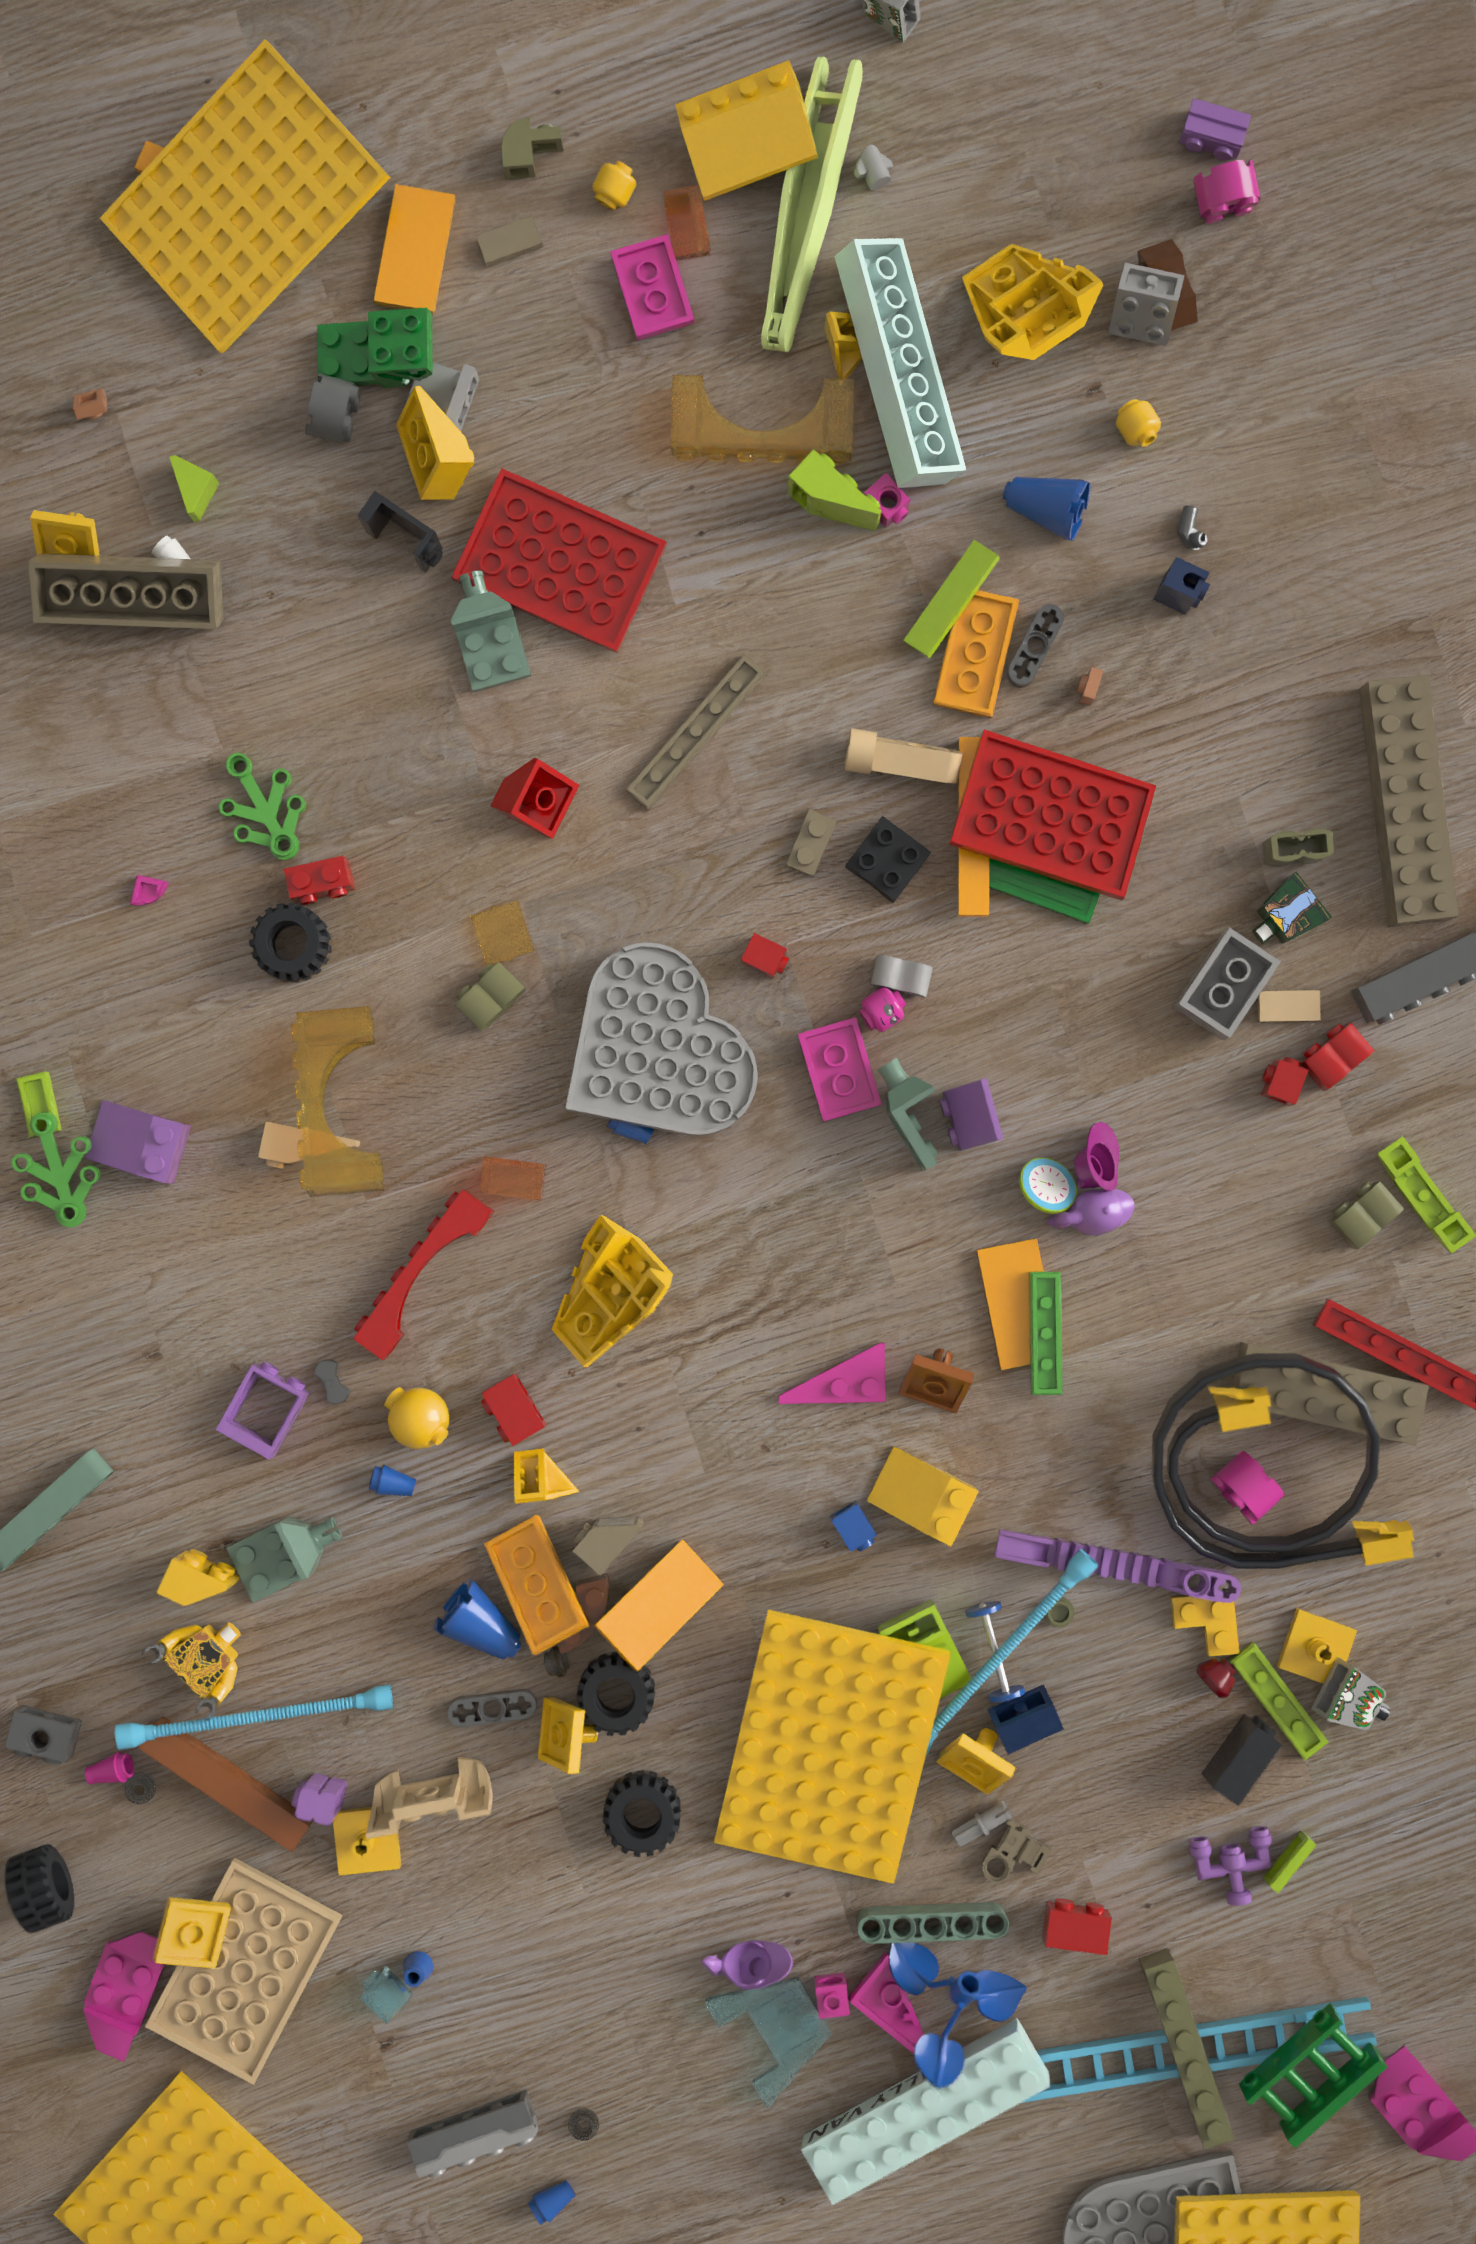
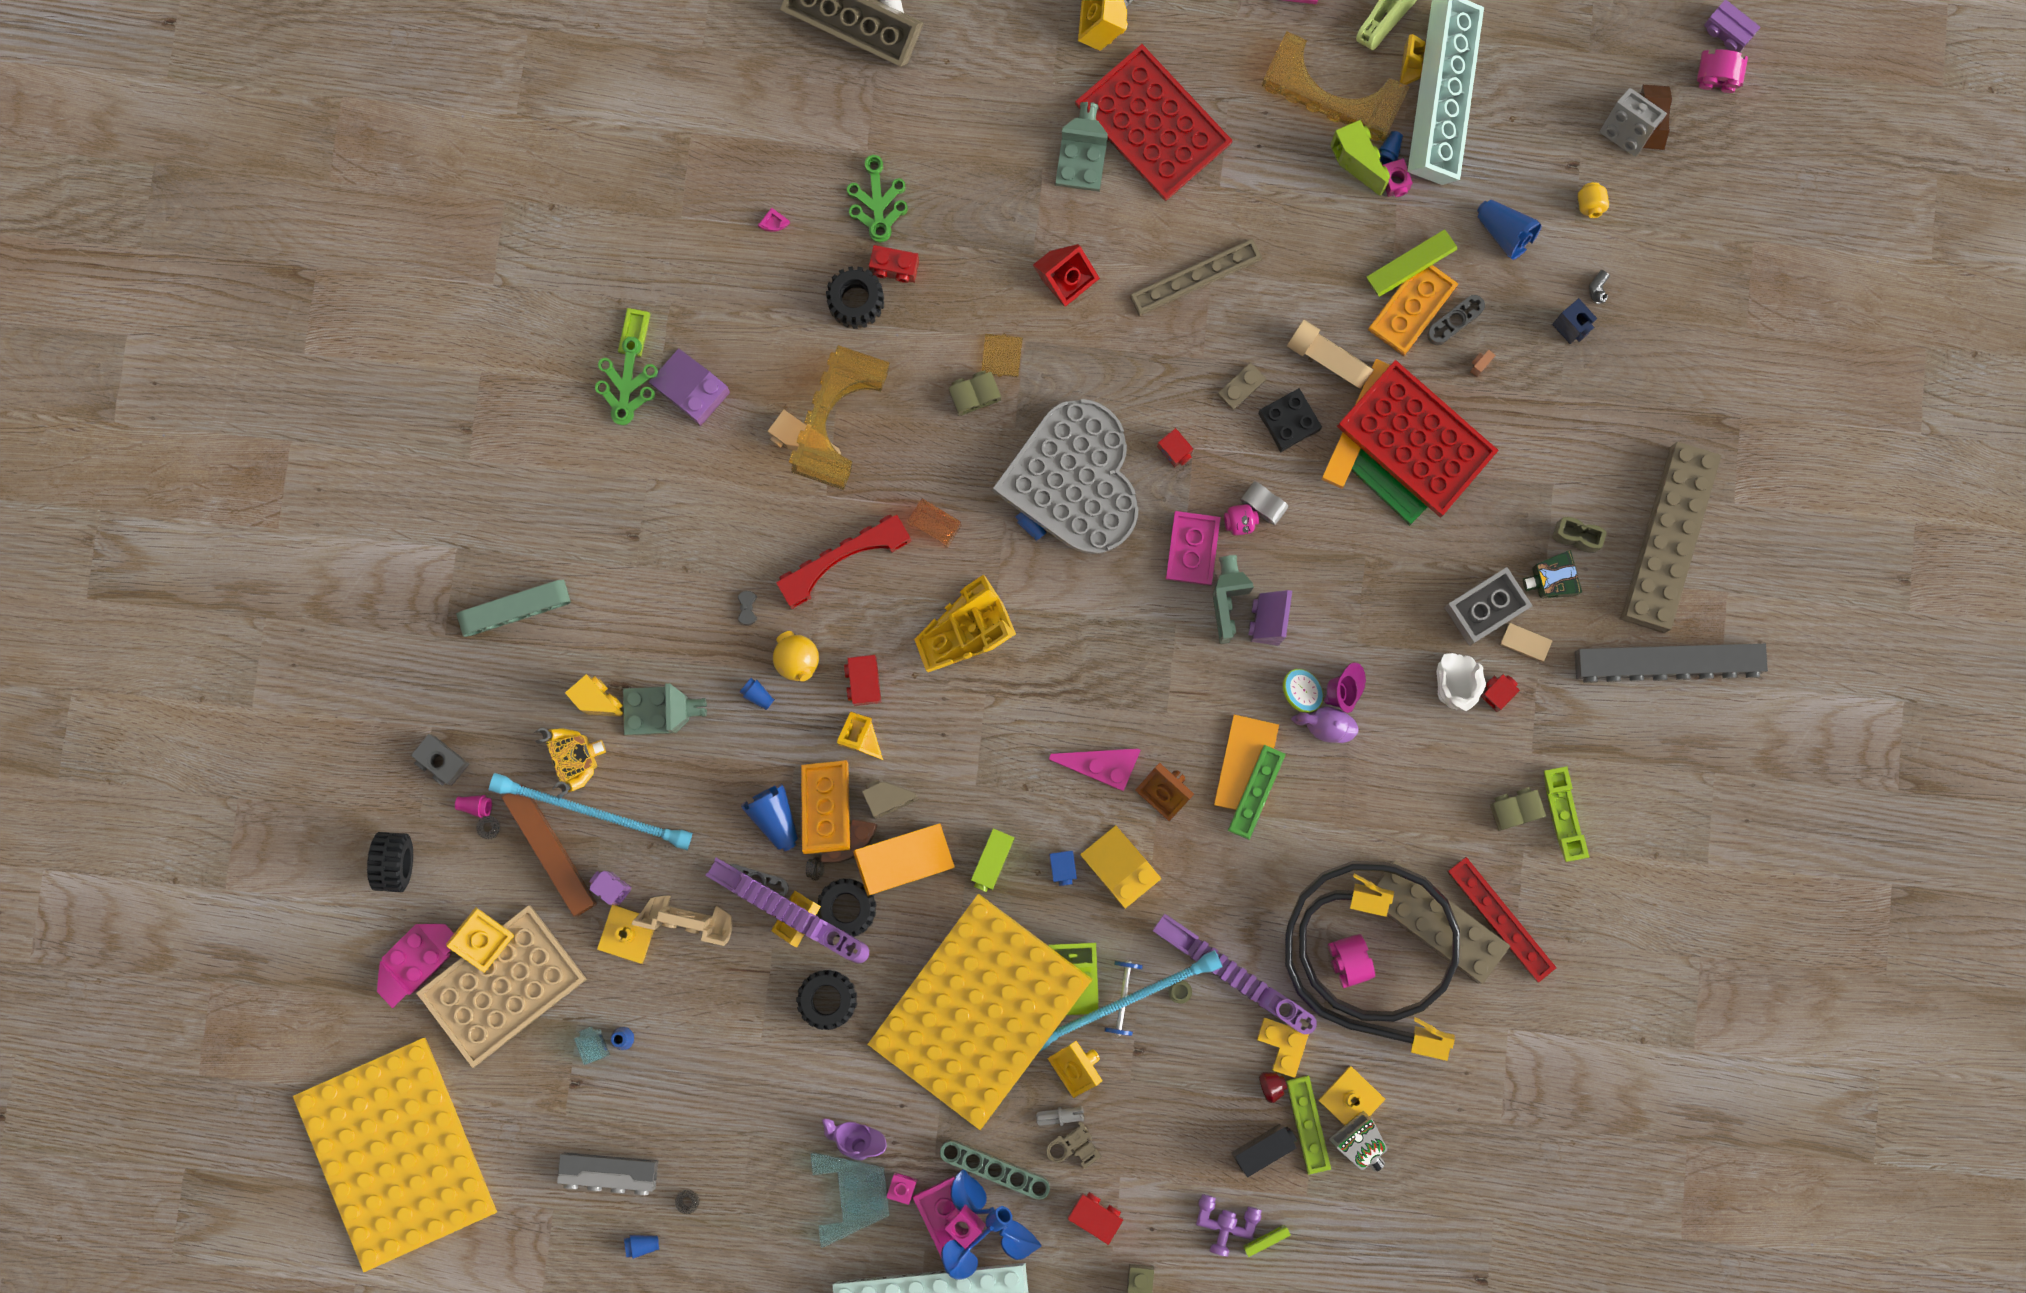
camera: 25 degrees right, 5 degrees down
medium lavender window [216,1362,311,1460] -> none
black panel [357,491,443,573] -> none
yellow wedge [962,244,1103,360] -> none
dark blue brick [987,1684,1064,1755] -> none
red brick [1301,1023,1375,1091] -> none
none -> medium lavender piece [705,858,869,964]
none -> dark pink brick [945,1205,986,1249]
none -> lime brick [971,828,1015,892]
none -> blue cone [1378,131,1403,165]
none -> white hair [1436,653,1486,711]

